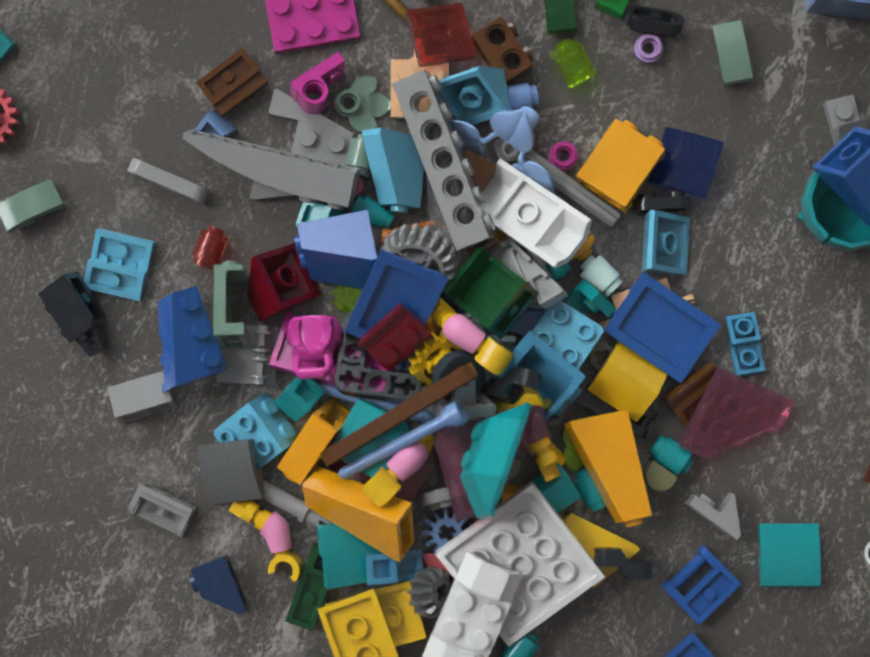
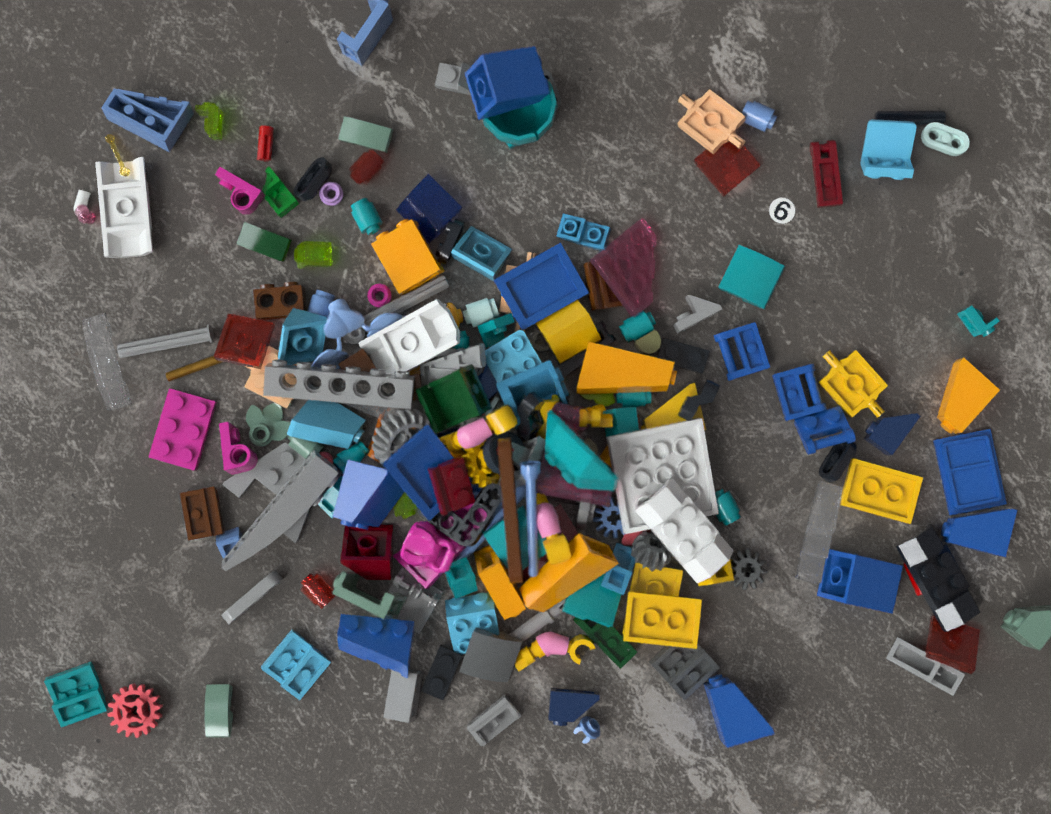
camera: 60 degrees left, 0 degrees up
black hinge [38,272,108,357] -> none
none -> clear red brick [349,149,384,185]
none -> teal brick [351,198,383,235]
none -> black plate [421,645,462,700]
none -> medium blue plate [573,716,600,744]
none -> black plate [657,337,709,374]

